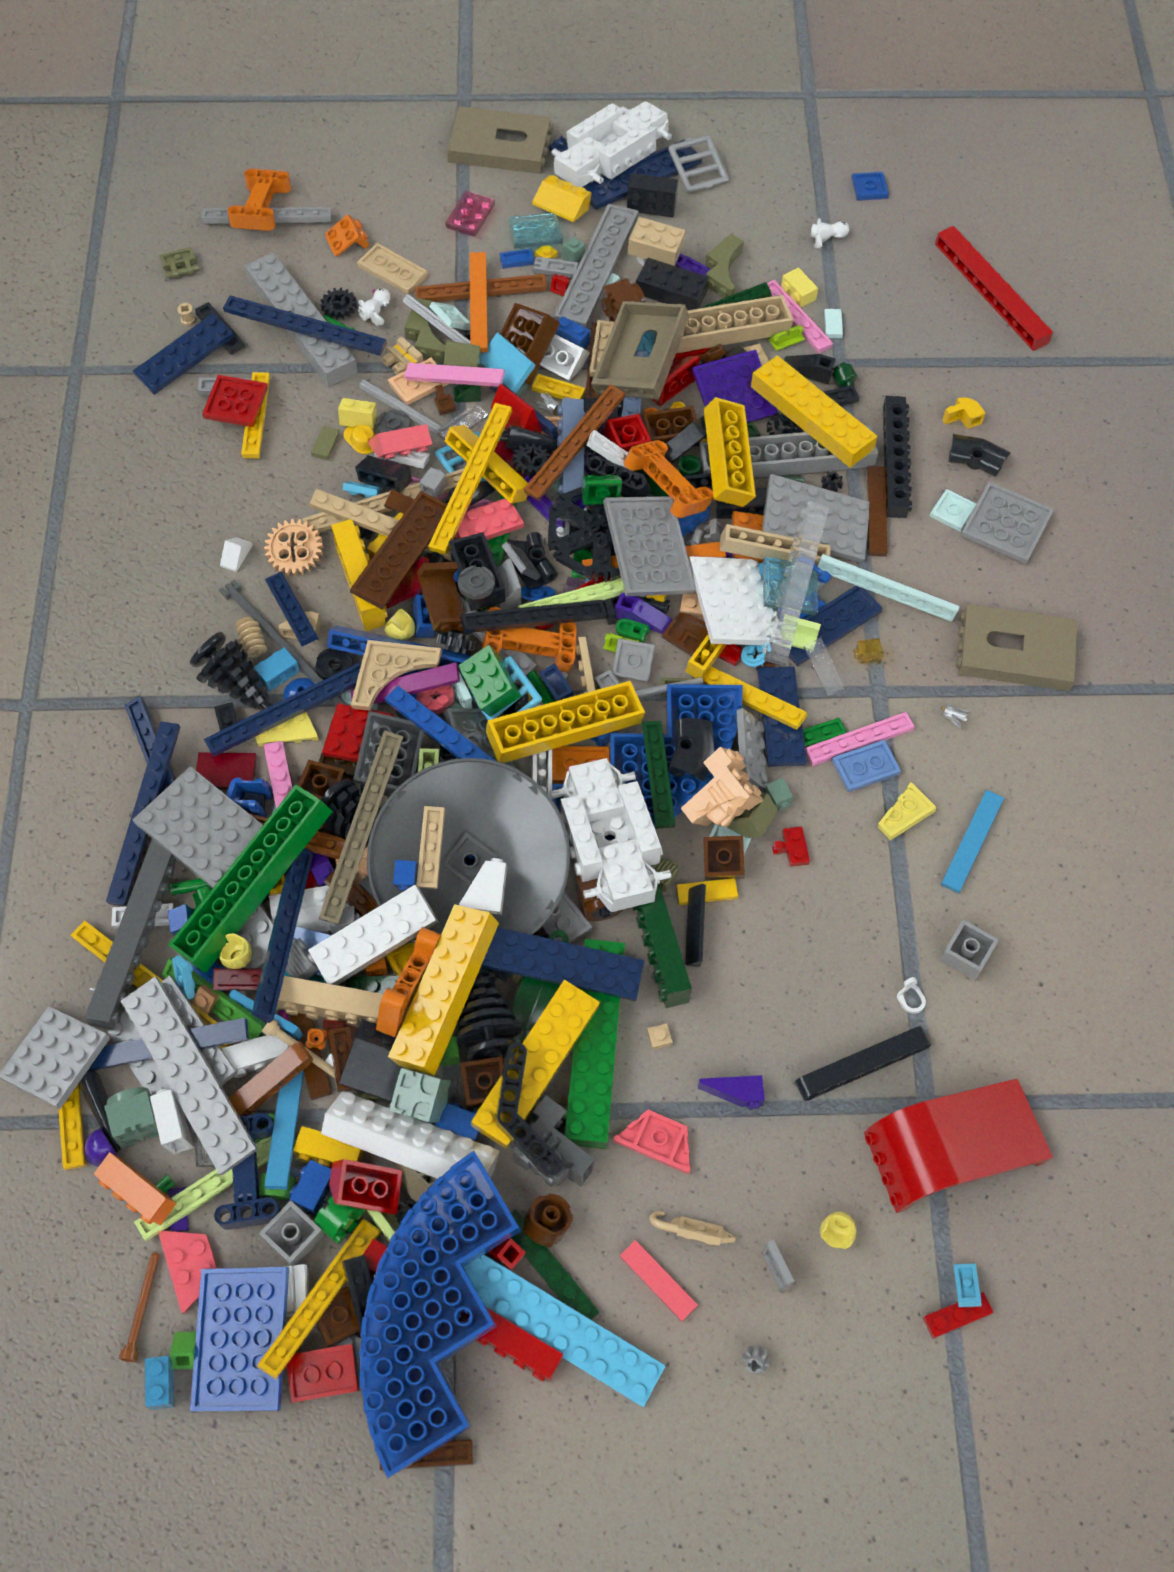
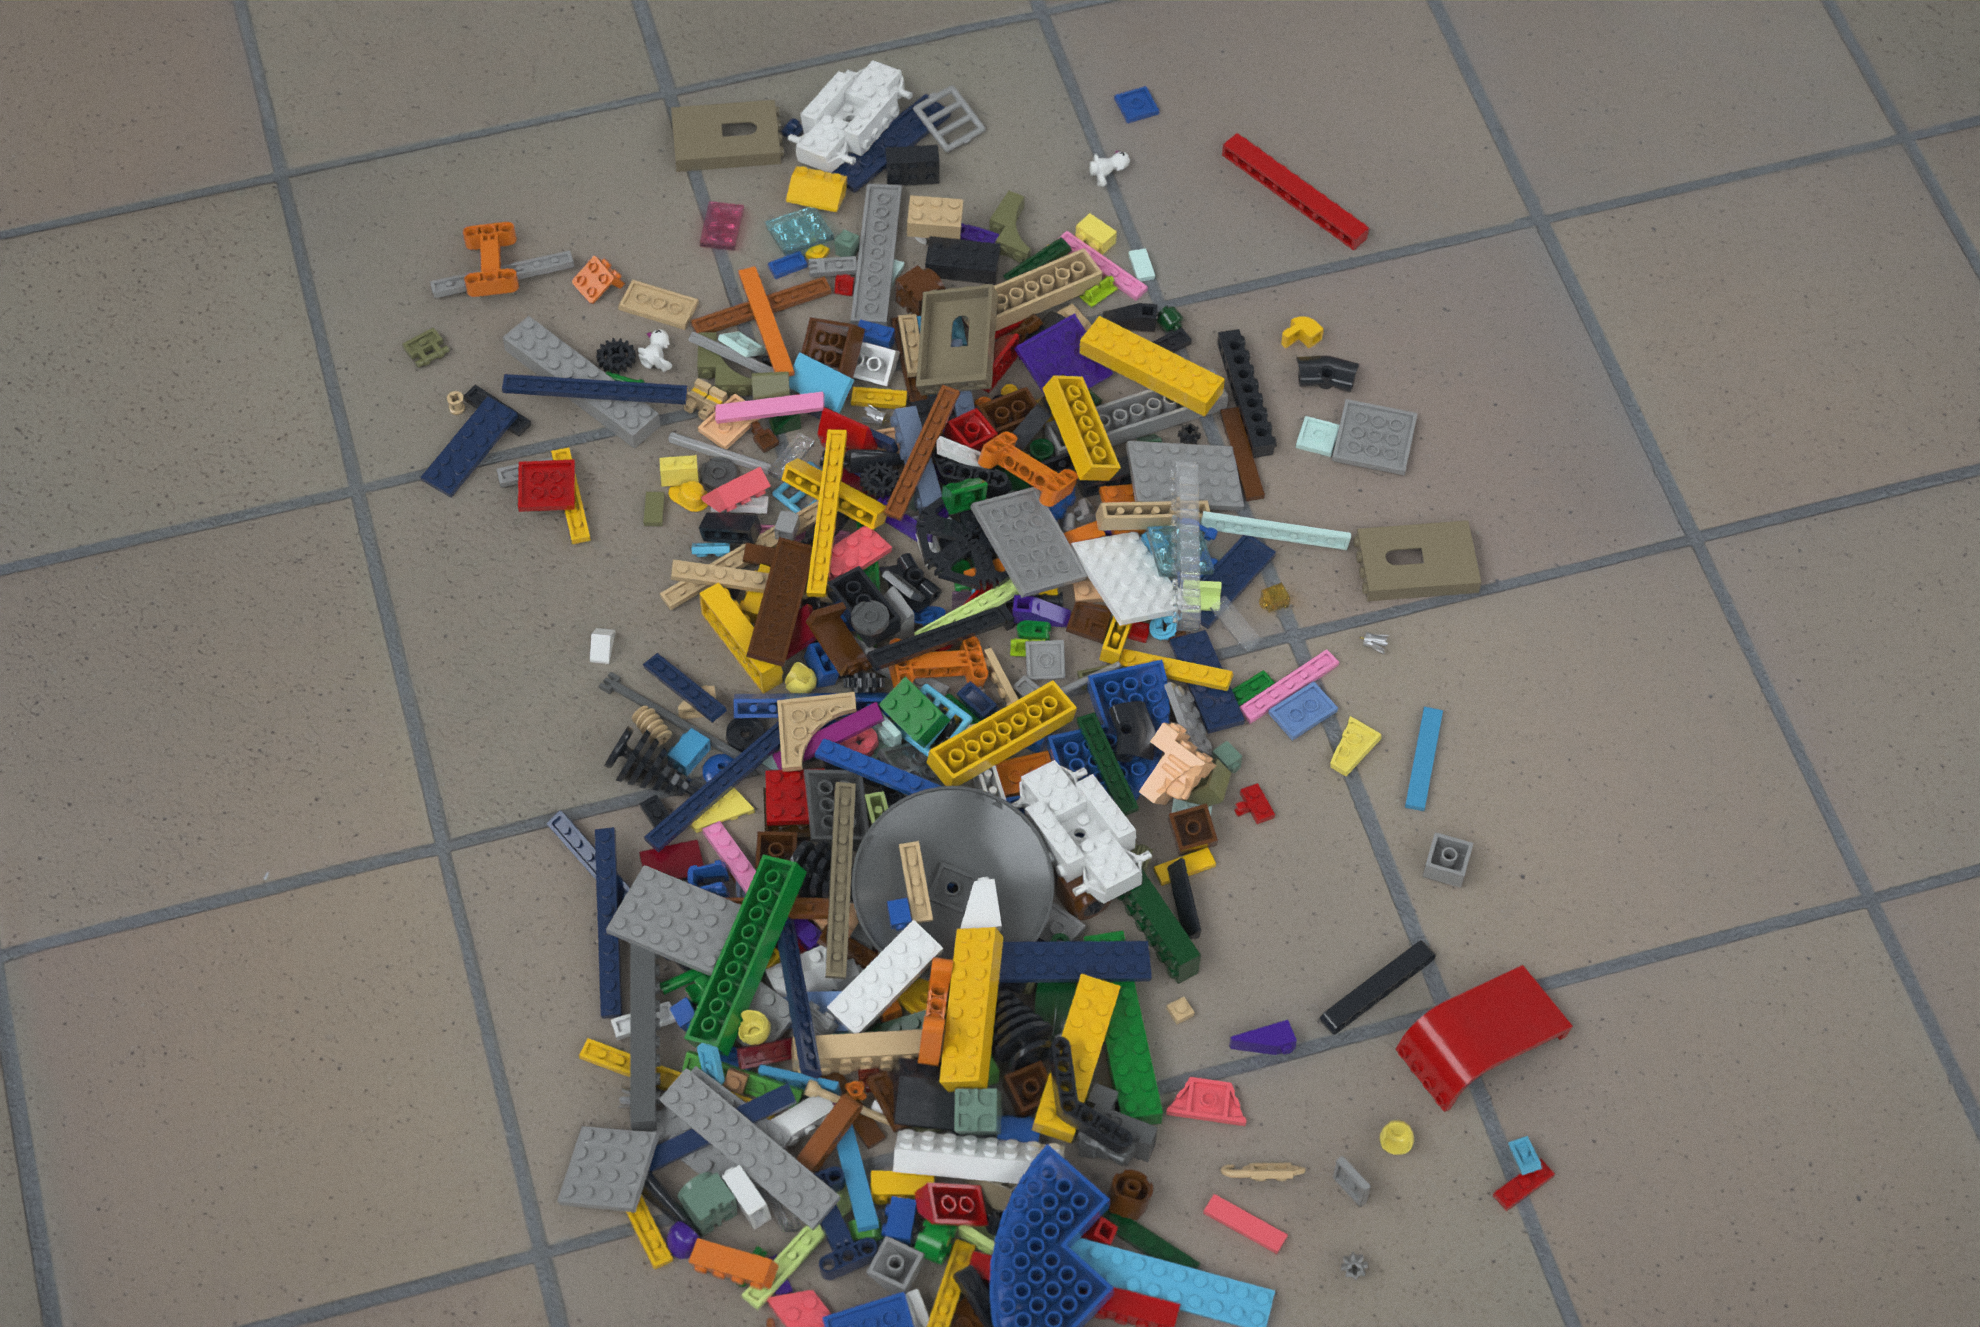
camera: 15 degrees left, 5 degrees down
light nougat gear [264,519,324,576] -> none
black gear [767,412,804,435] -> none
white piece [897,977,926,1014] -> none

